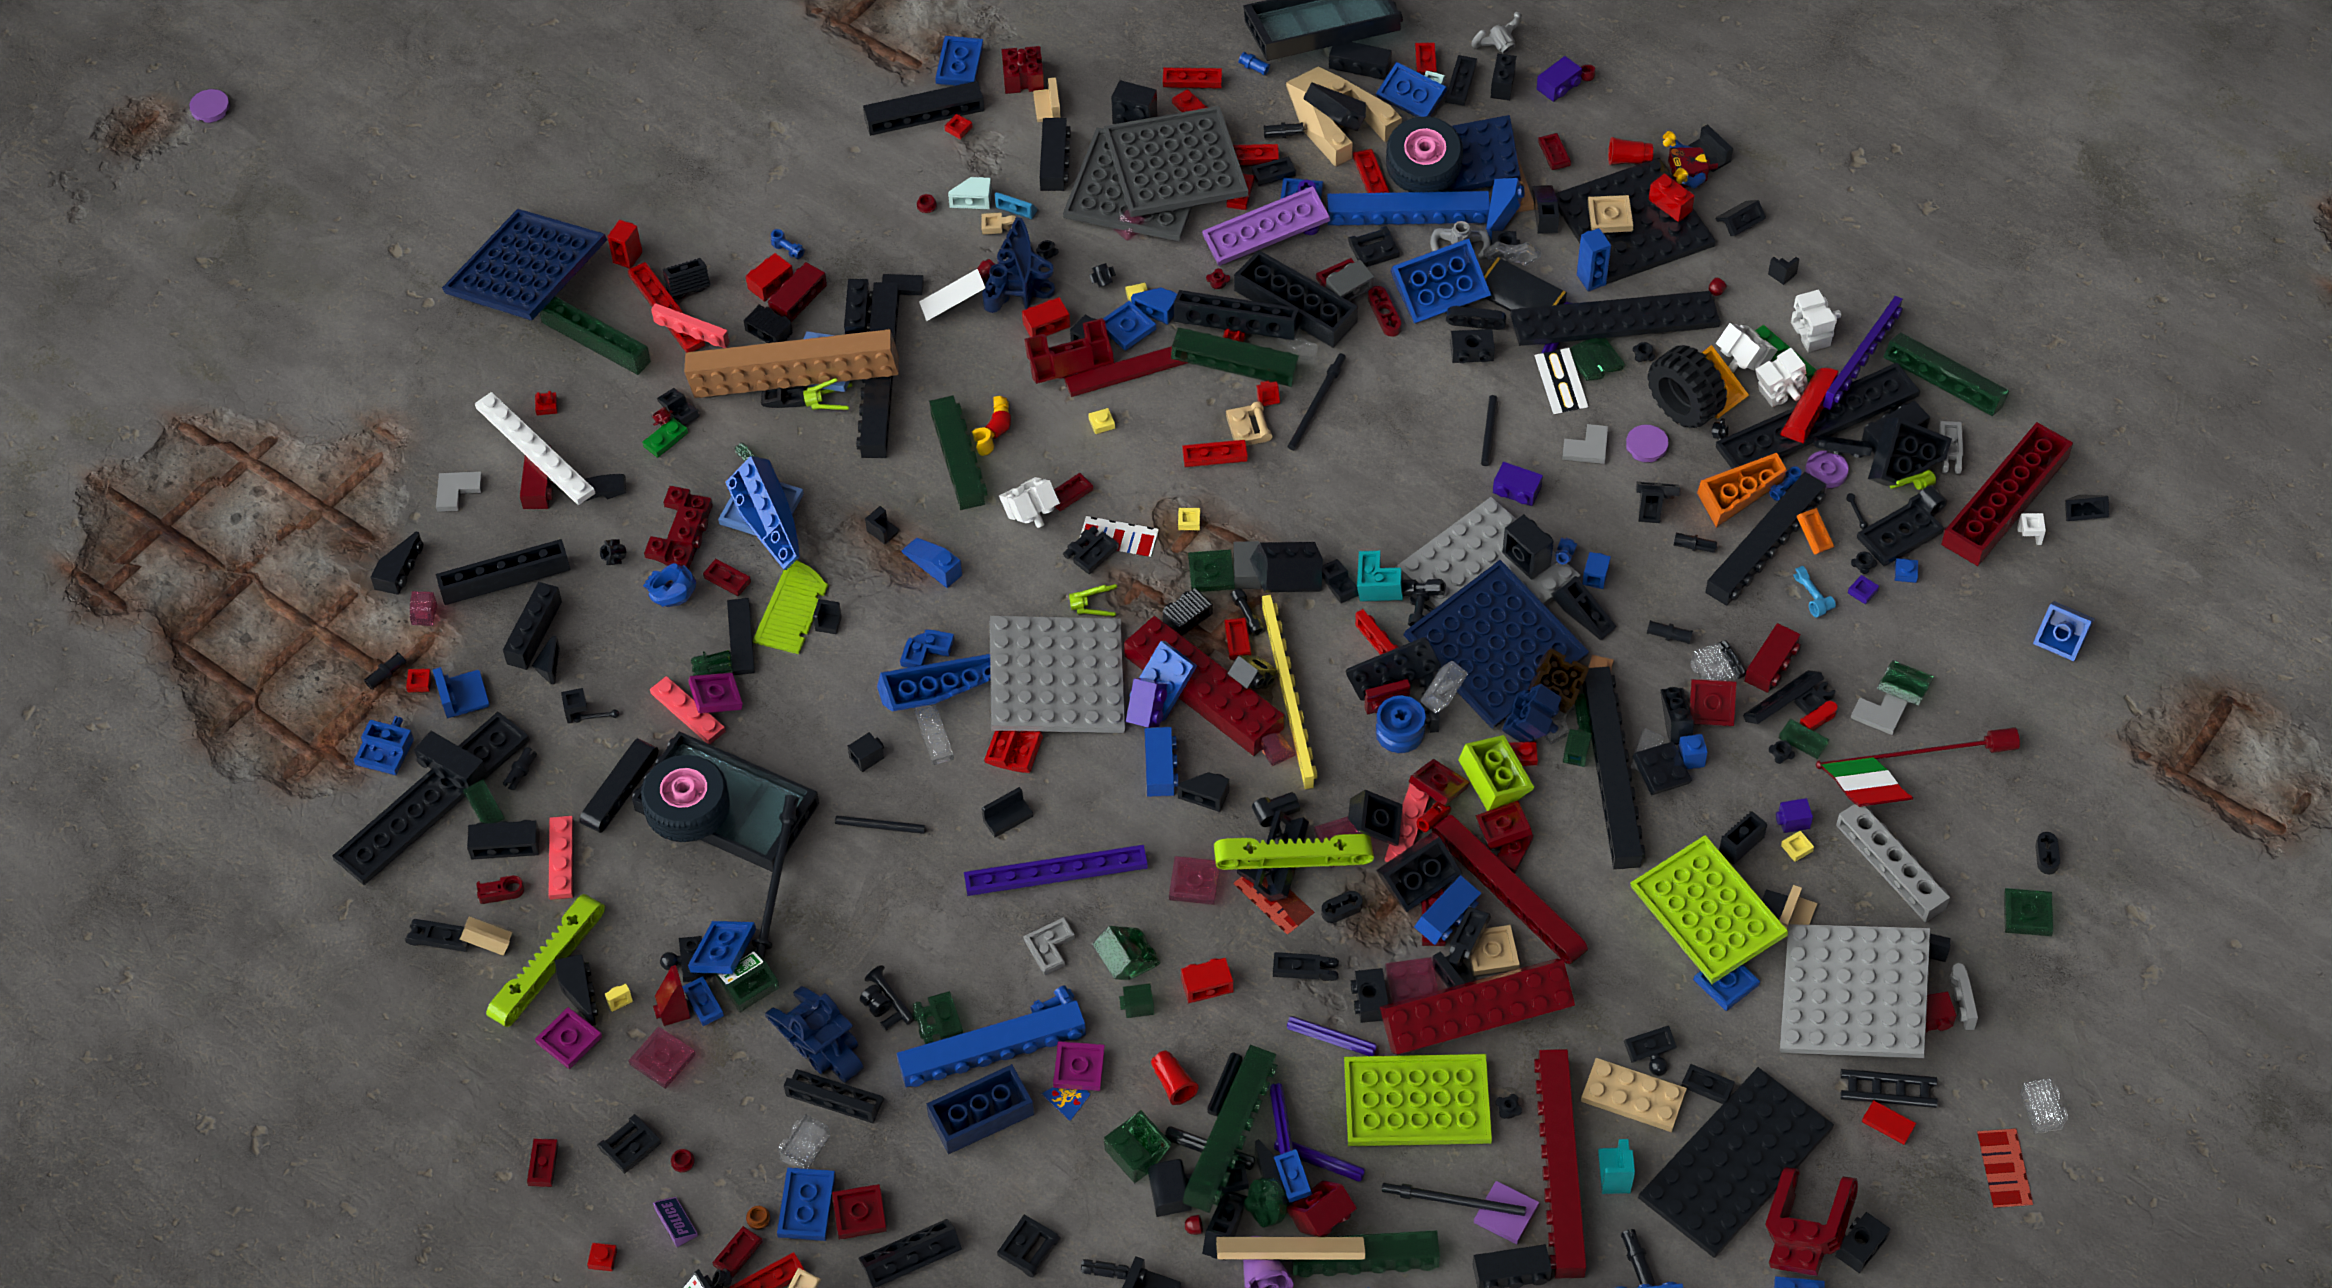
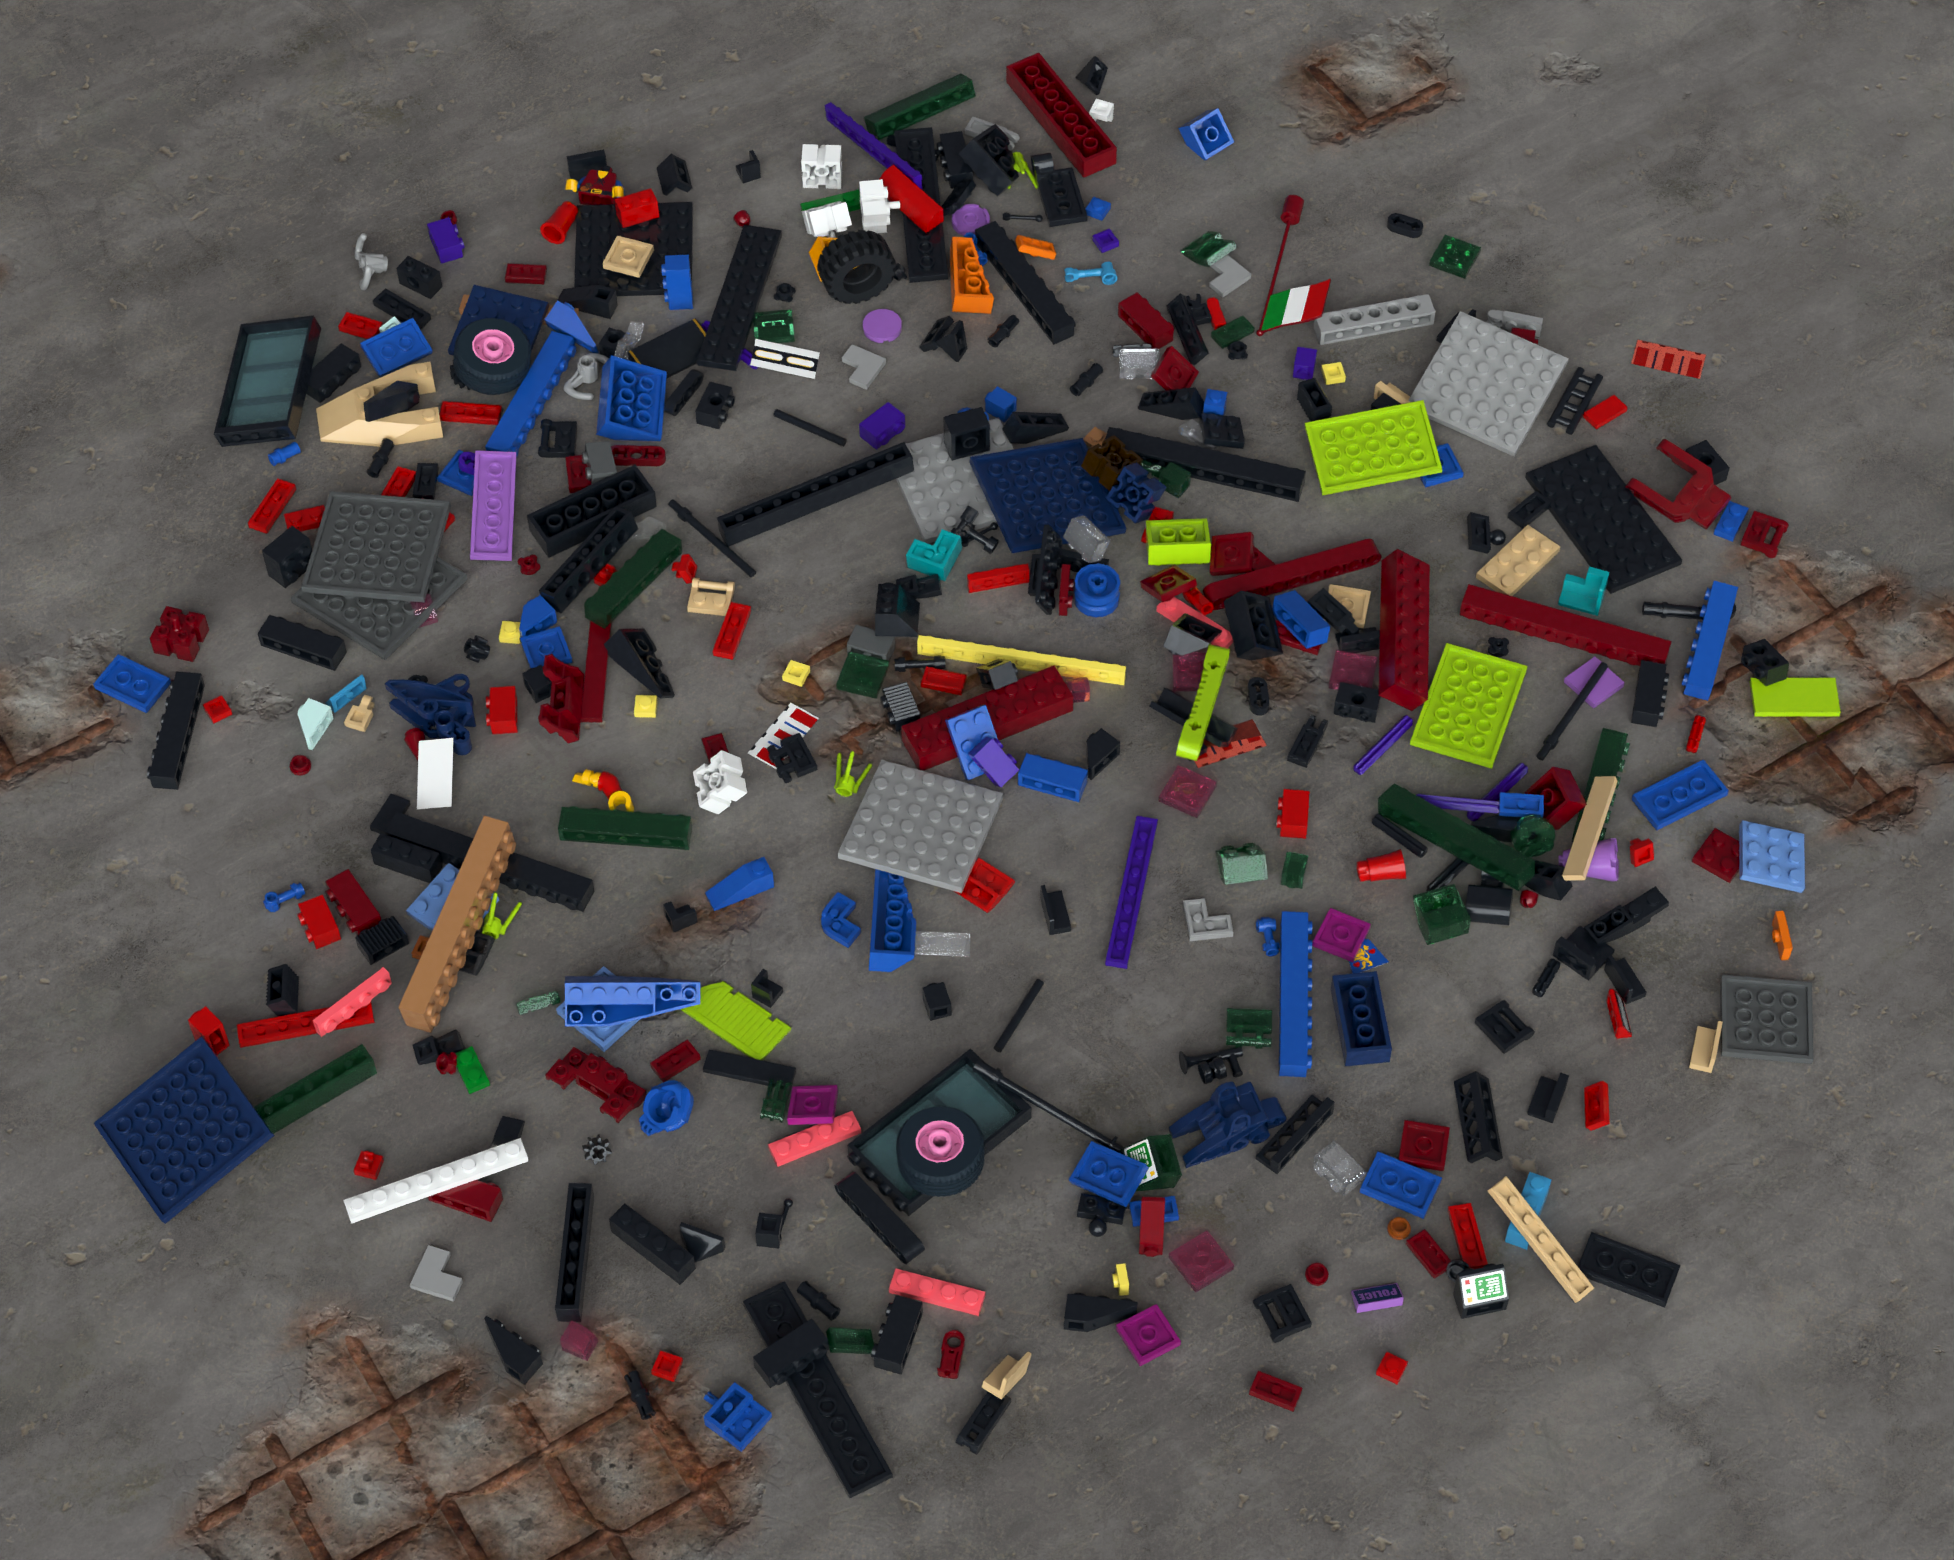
camera: 70 degrees left, 0 degrees up
blue bracket [432,667,490,719] -> none
lime gear [486,894,605,1027] -> none
tan panel [1033,77,1061,122] -> none
black piece [1252,792,1300,827] -> none
black plate [1851,551,1877,574] -> none
clear brick [2020,1078,2068,1134] -> none
none -> black wedge [604,628,675,699]
none -> black brick [717,442,914,547]

